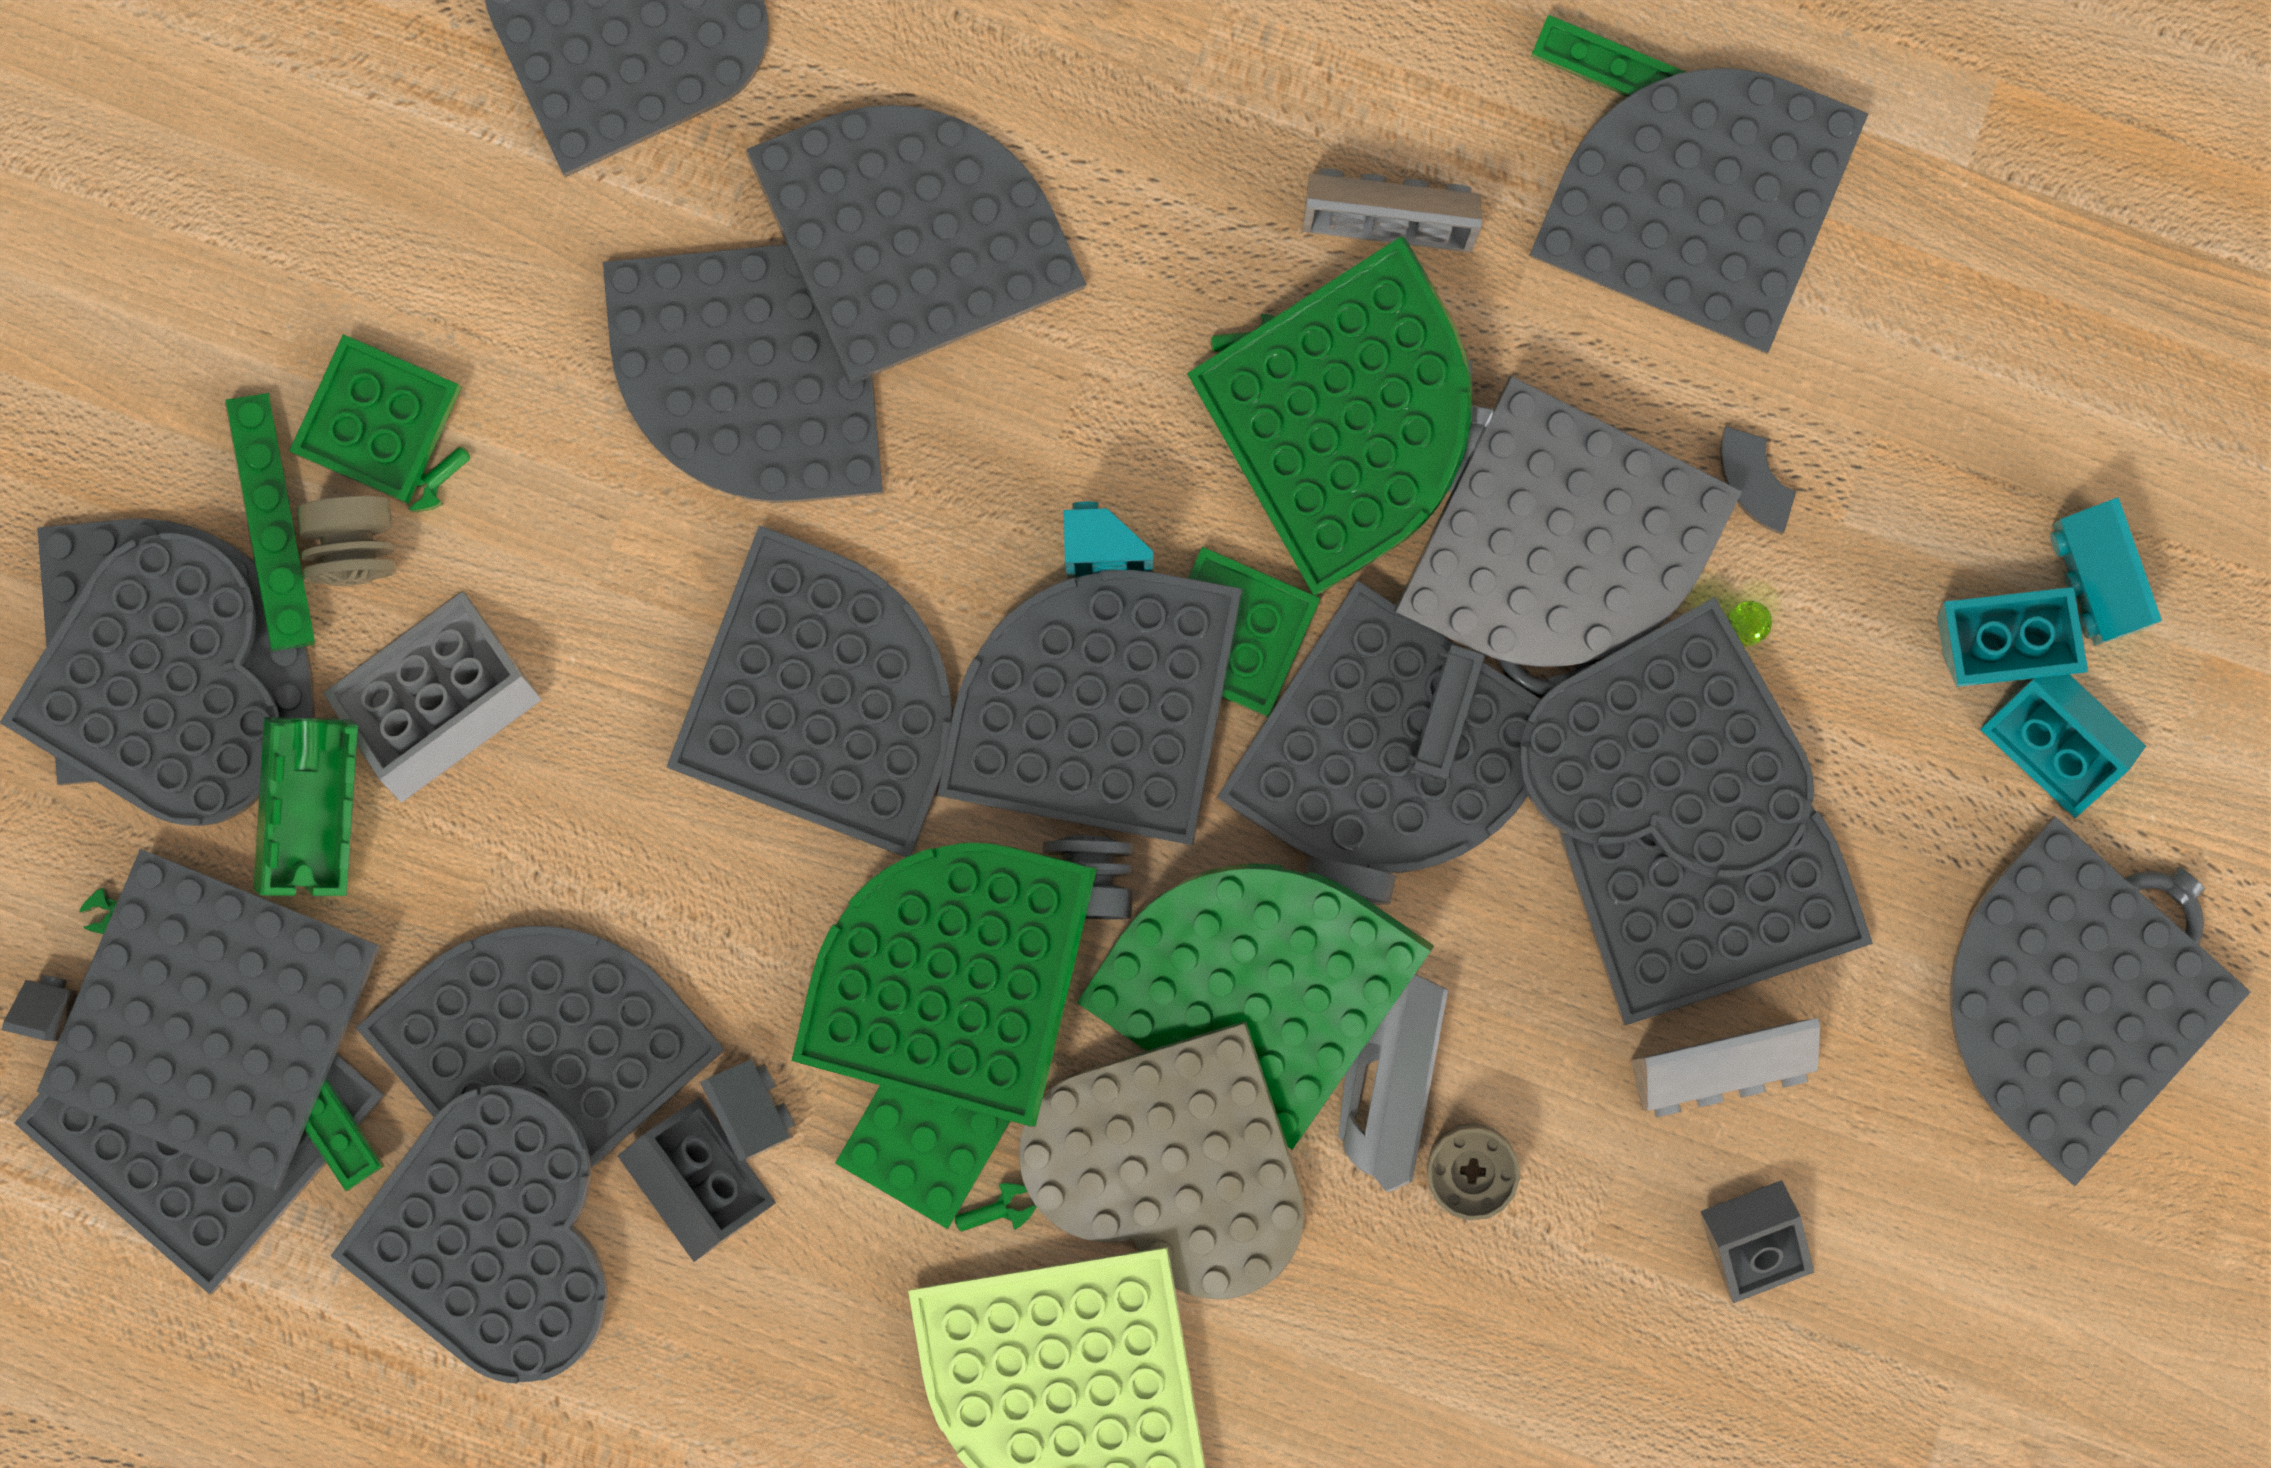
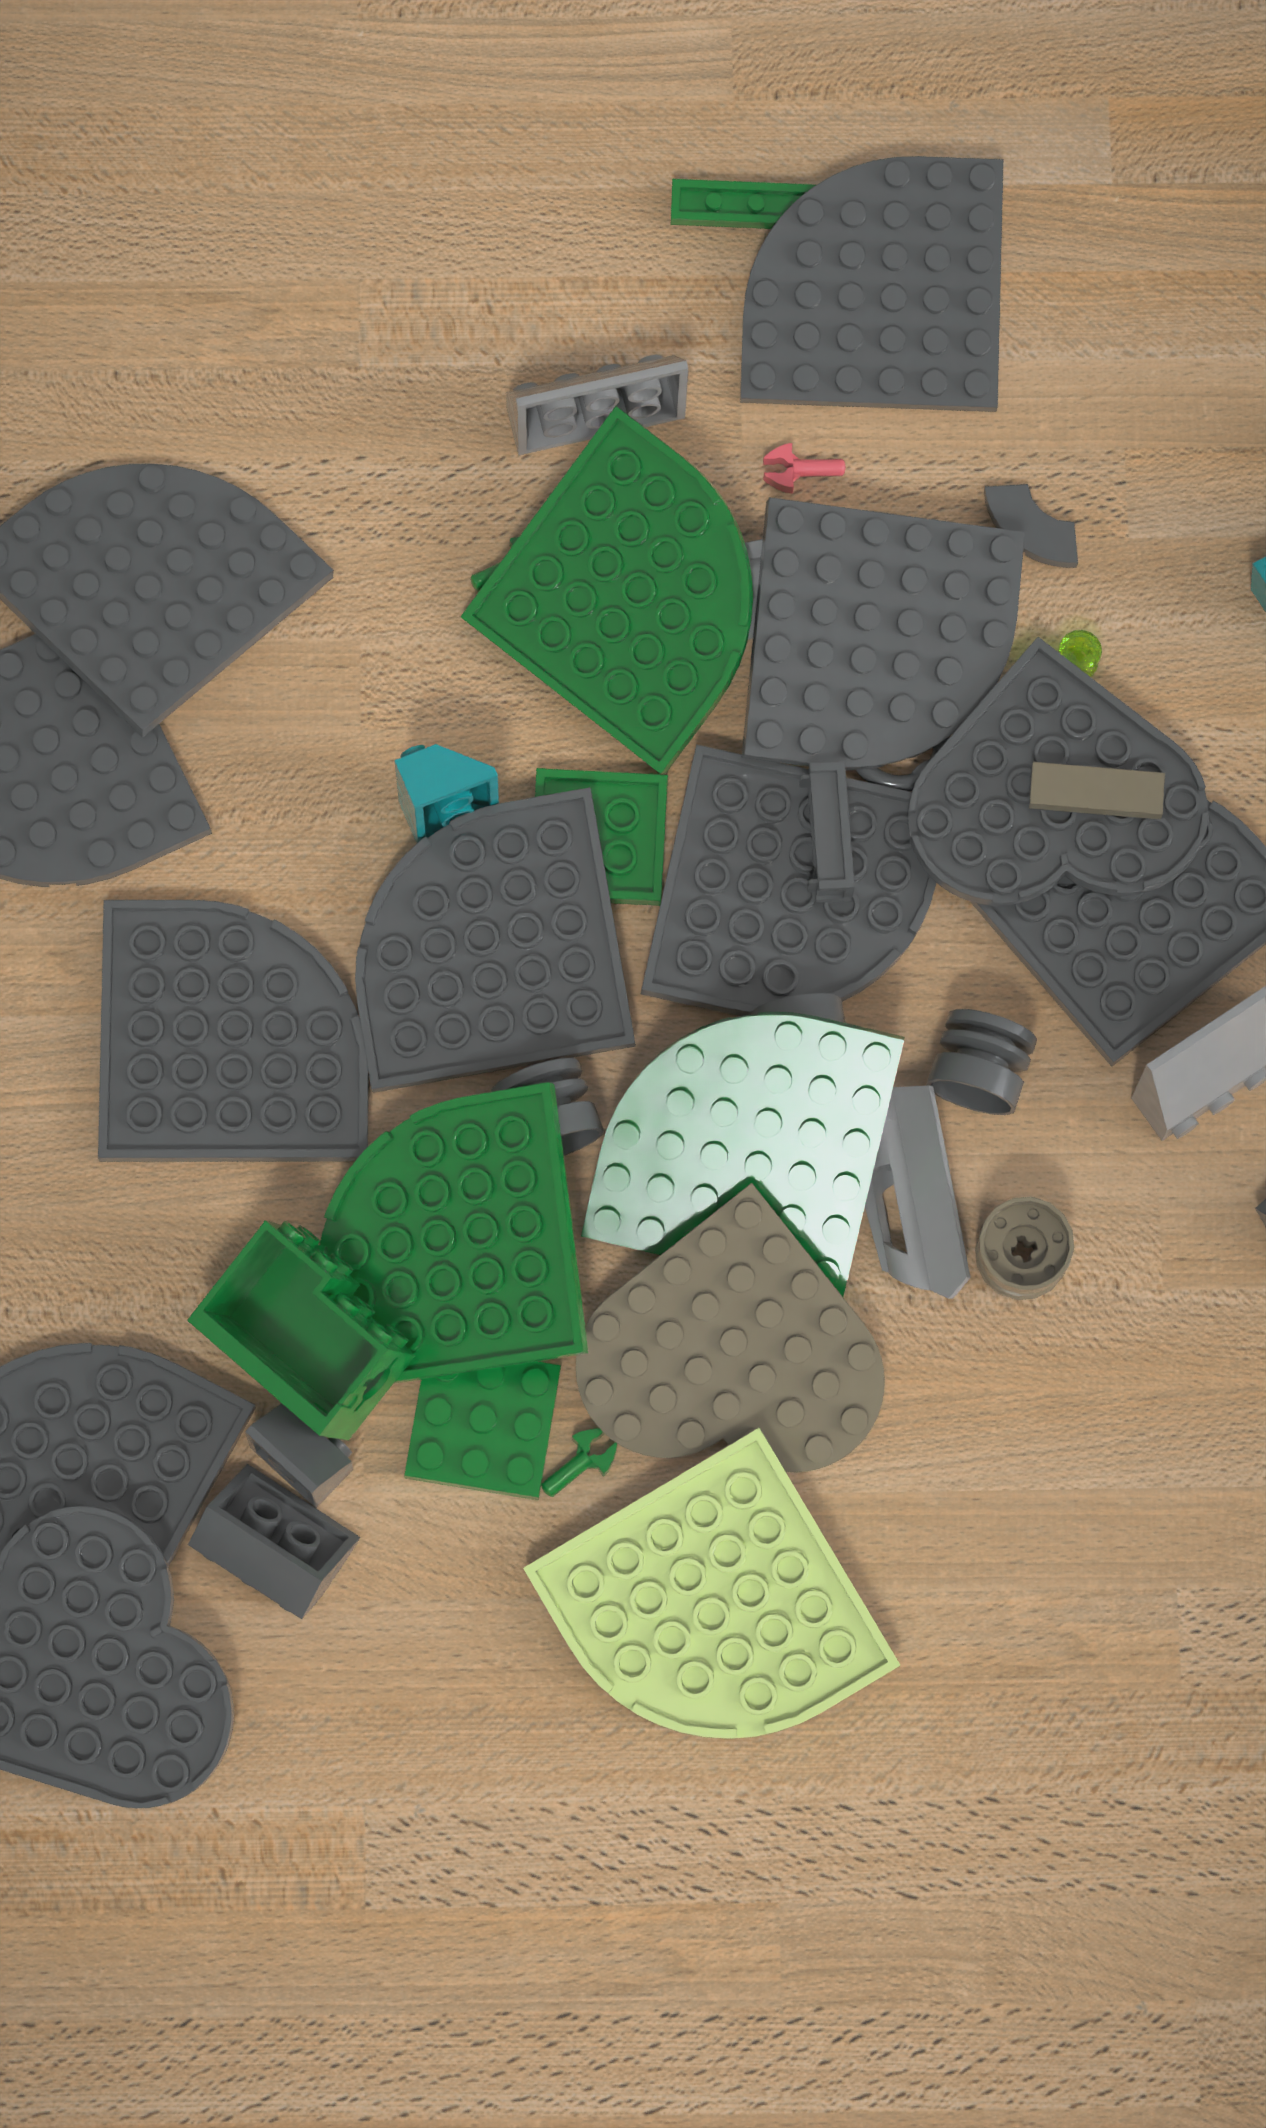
camera: 25 degrees left, 10 degrees down
none -> green piece [187,1220,416,1440]
none -> coral bar [763,443,846,494]
none -> dark grey wheel [926,1009,1037,1115]
none -> dark tan tile [1029,762,1165,820]

